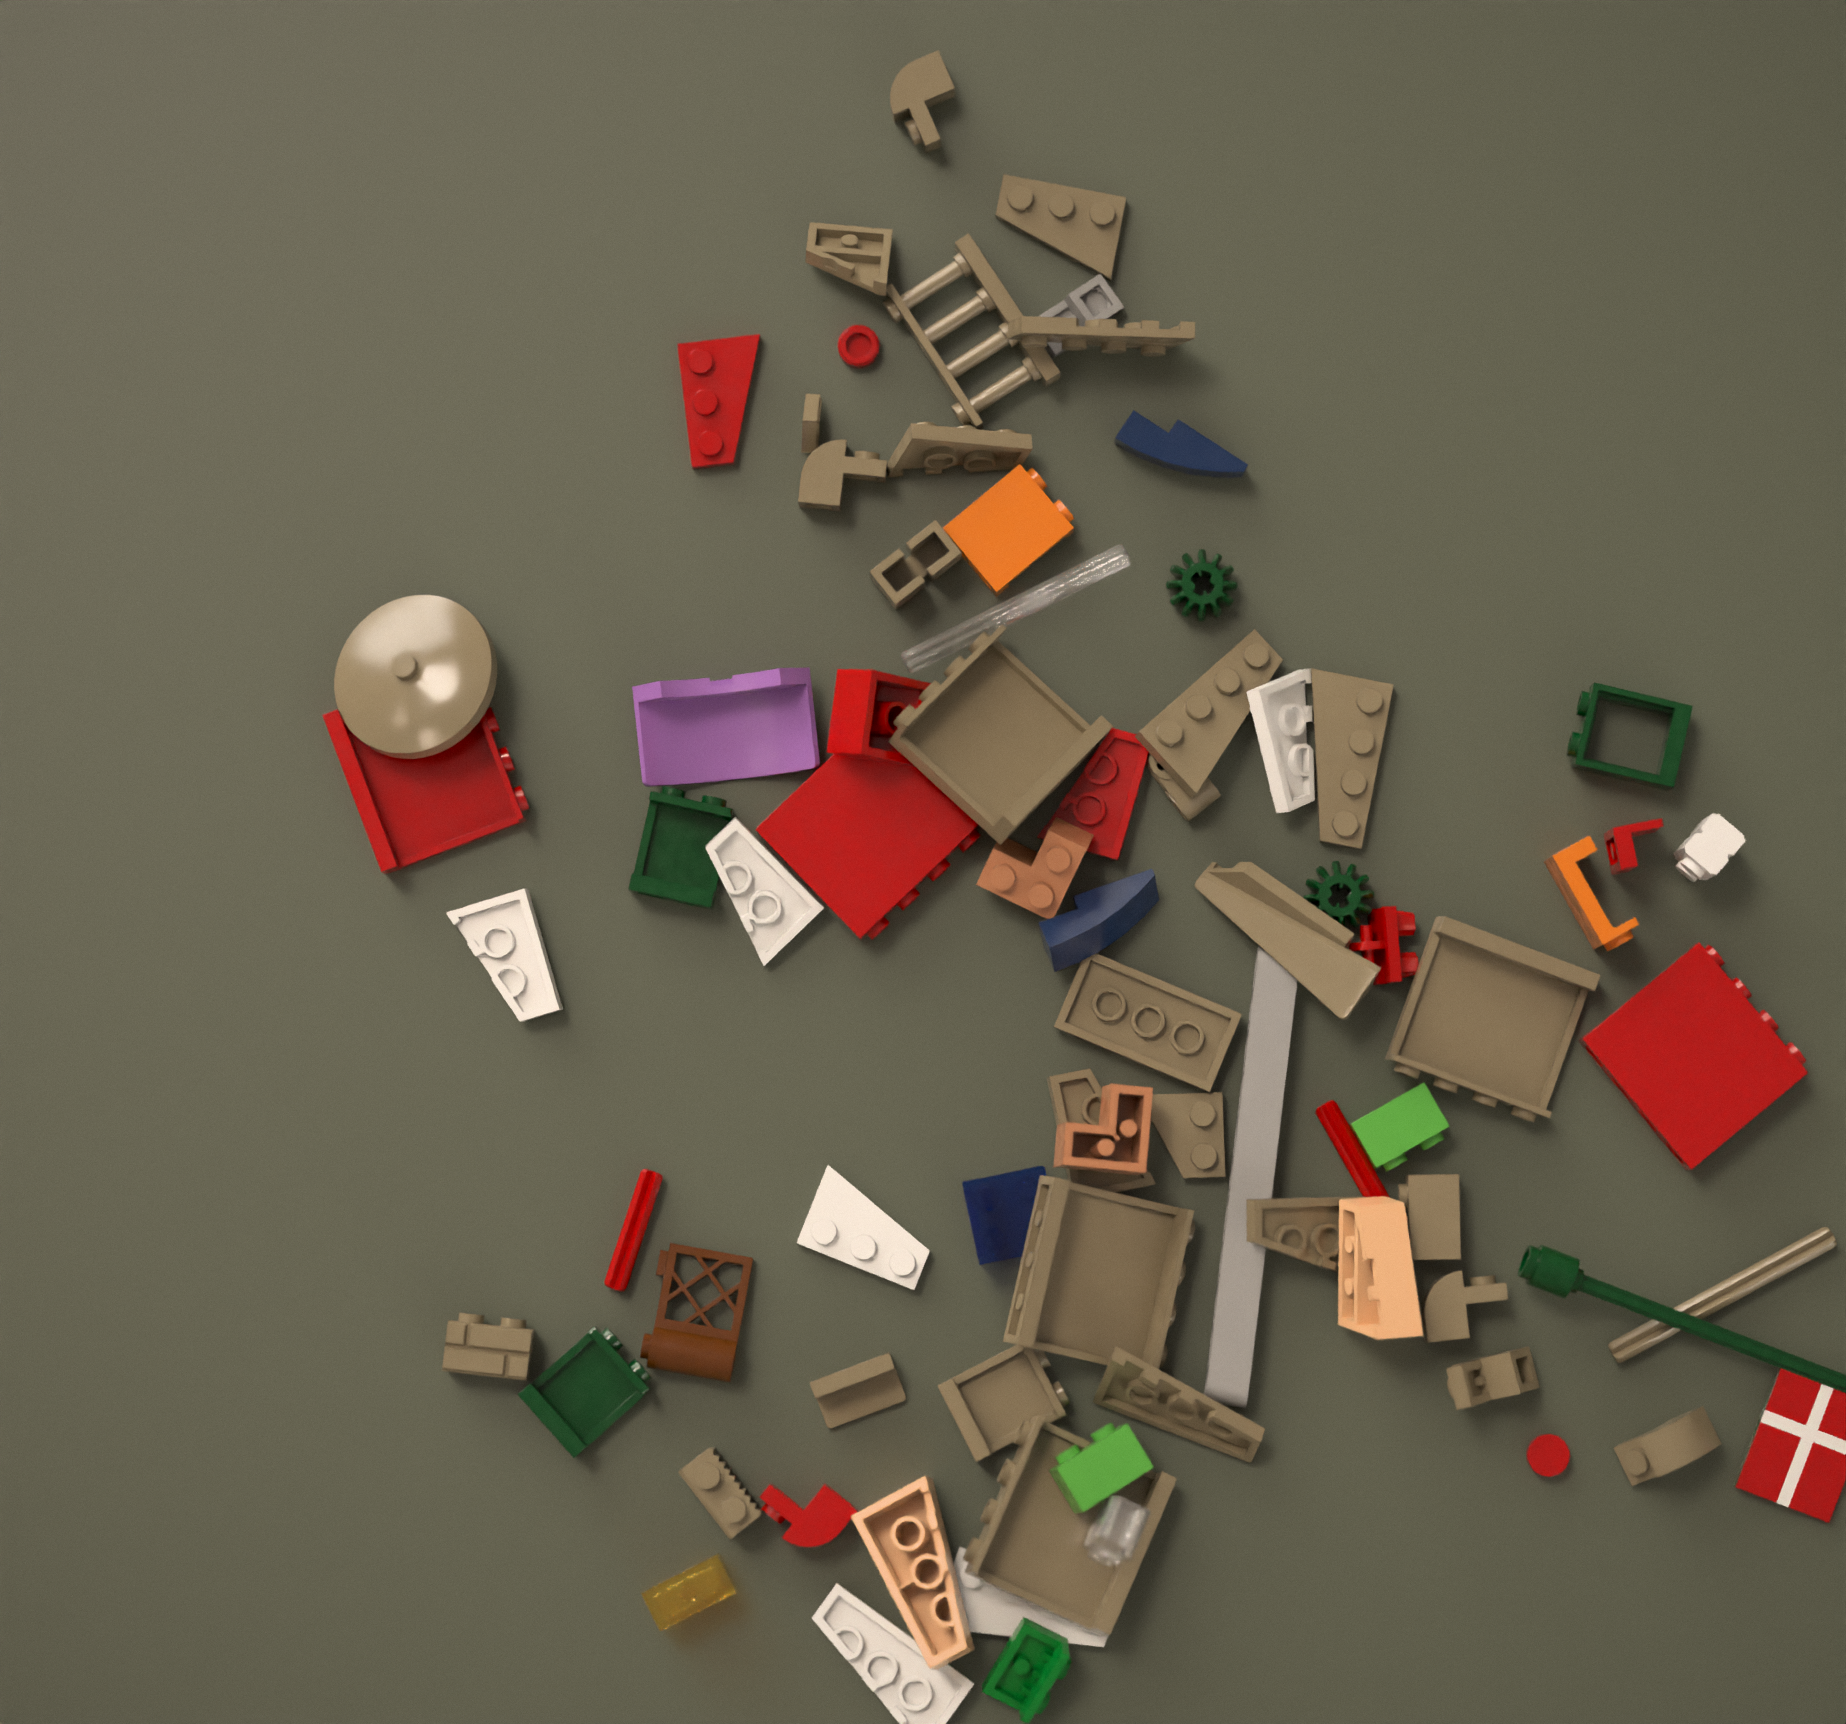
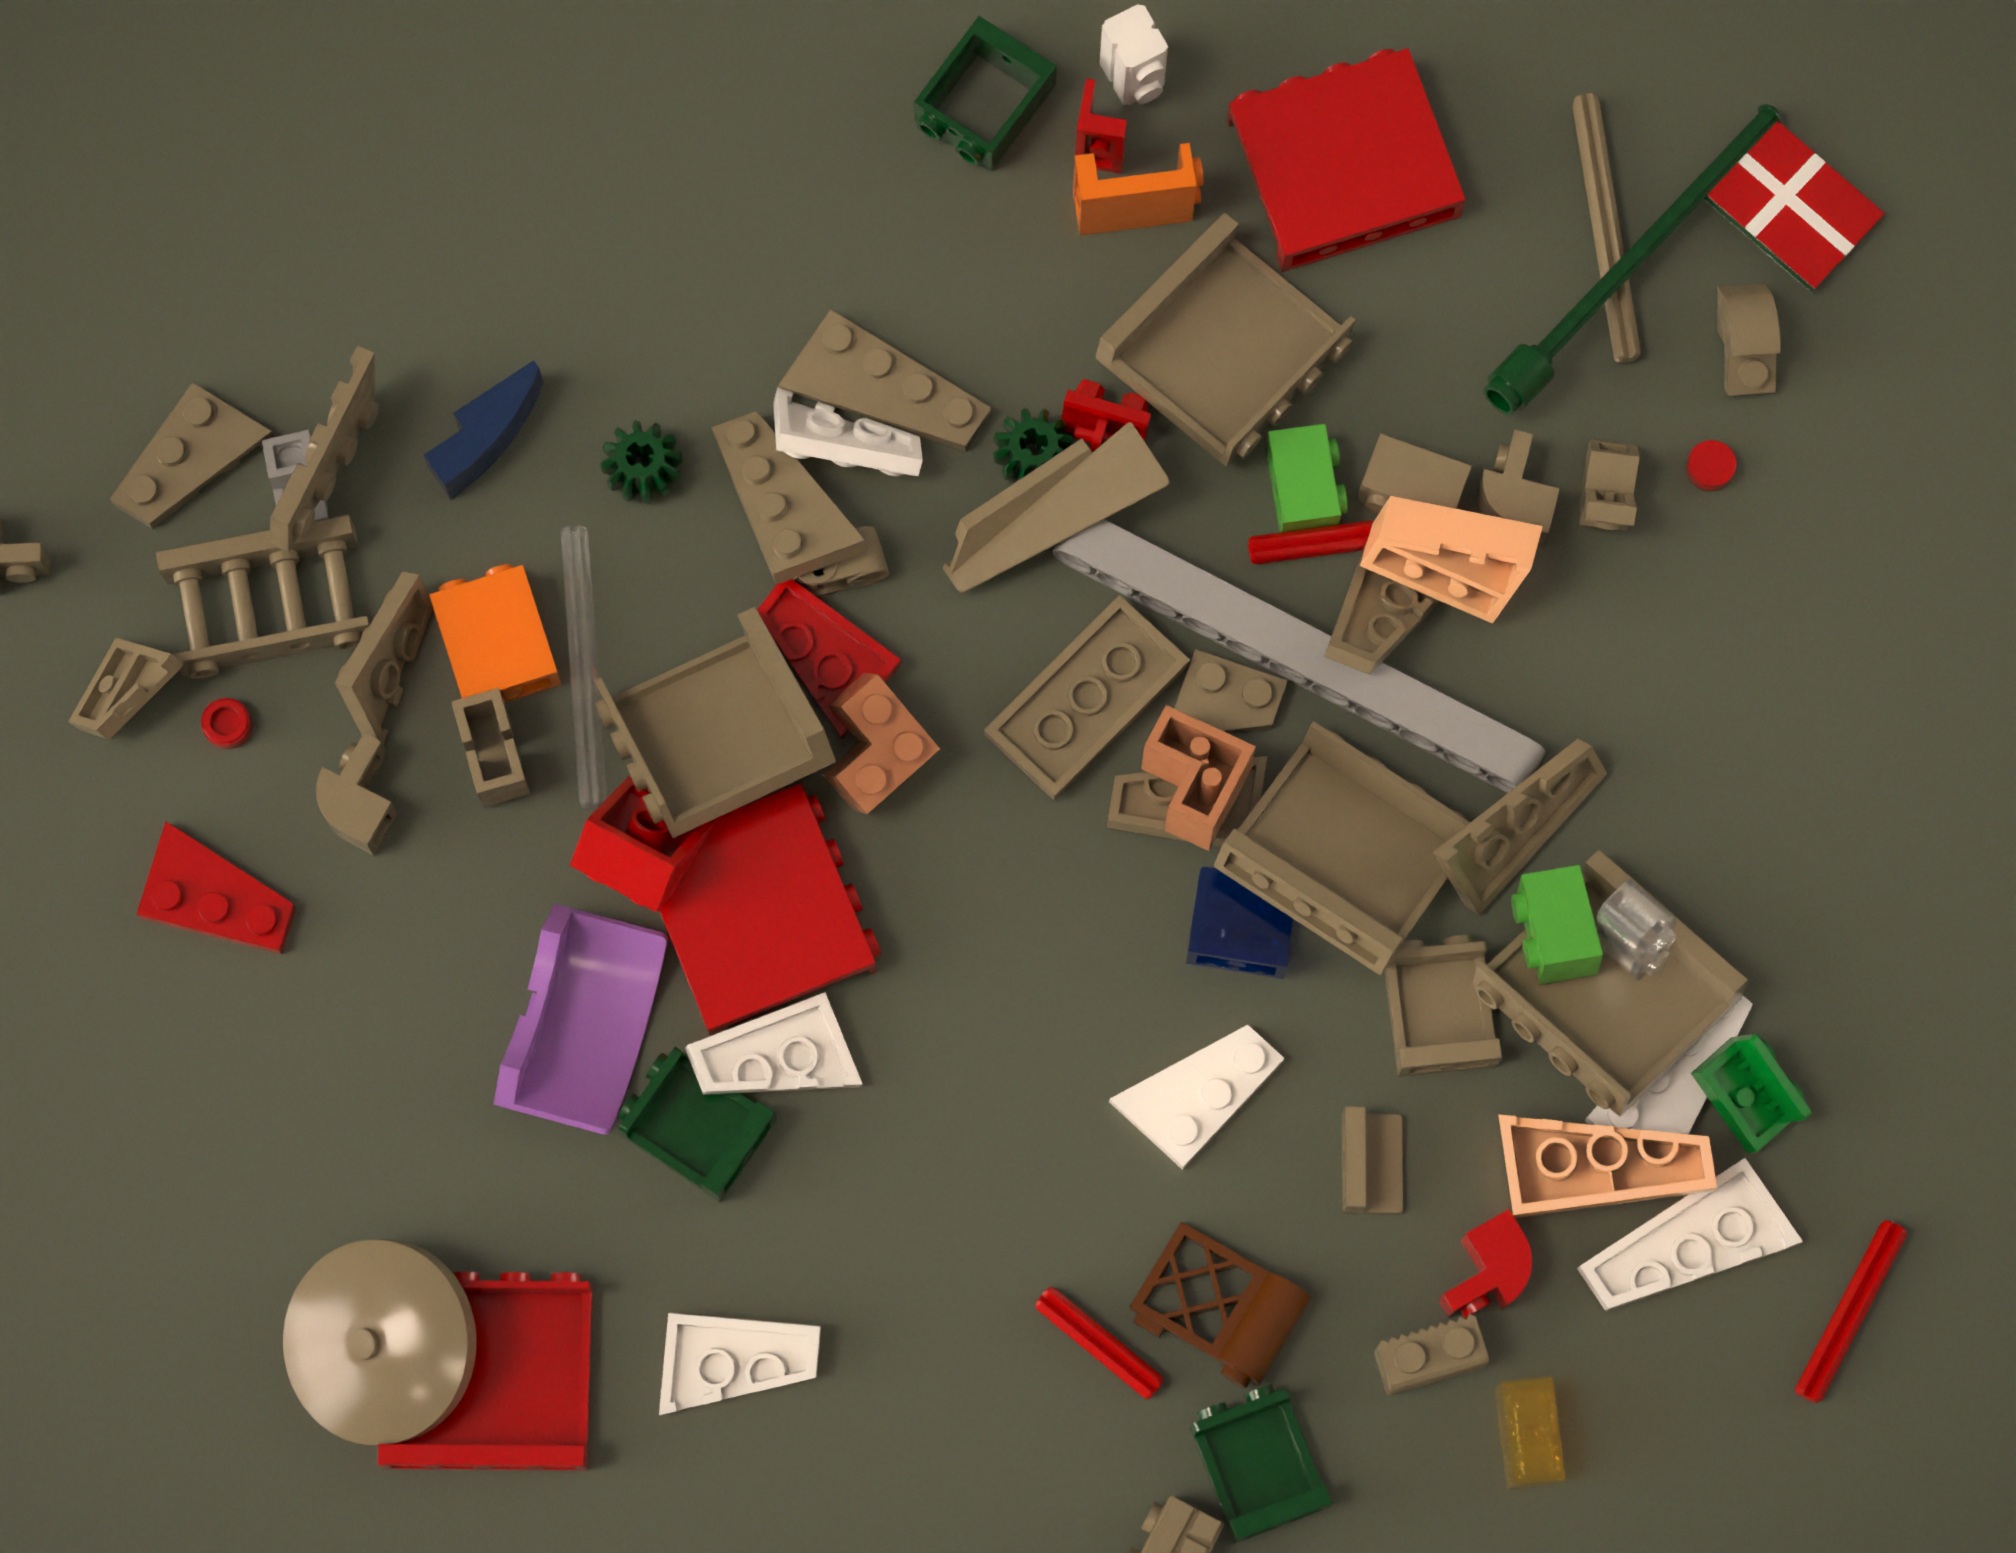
camera: 75 degrees left, 10 degrees down
dark tan tile [801,394,822,453] -> none
dark blue slope [1039,869,1159,972] -> none

